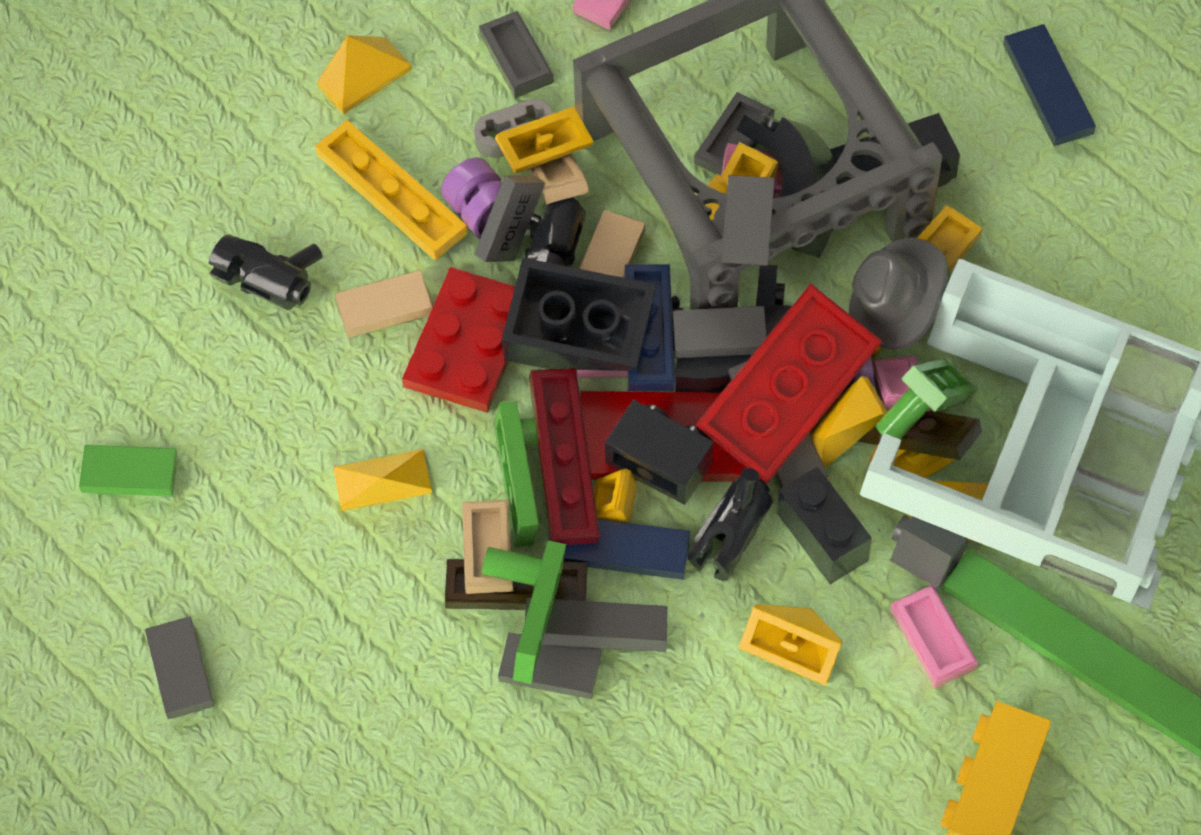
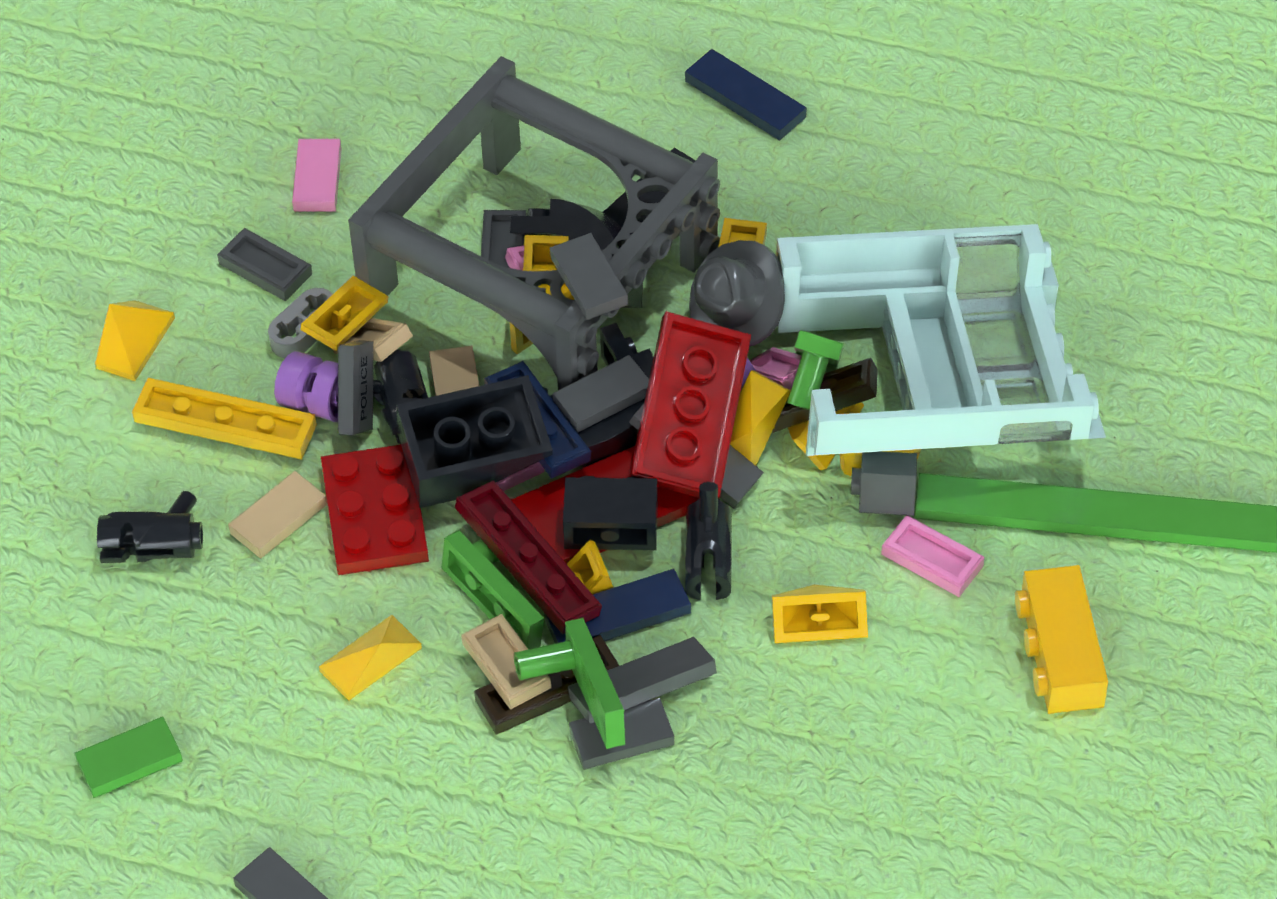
camera: 30 degrees left, 10 degrees down
black brick [777,467,872,584] -> none

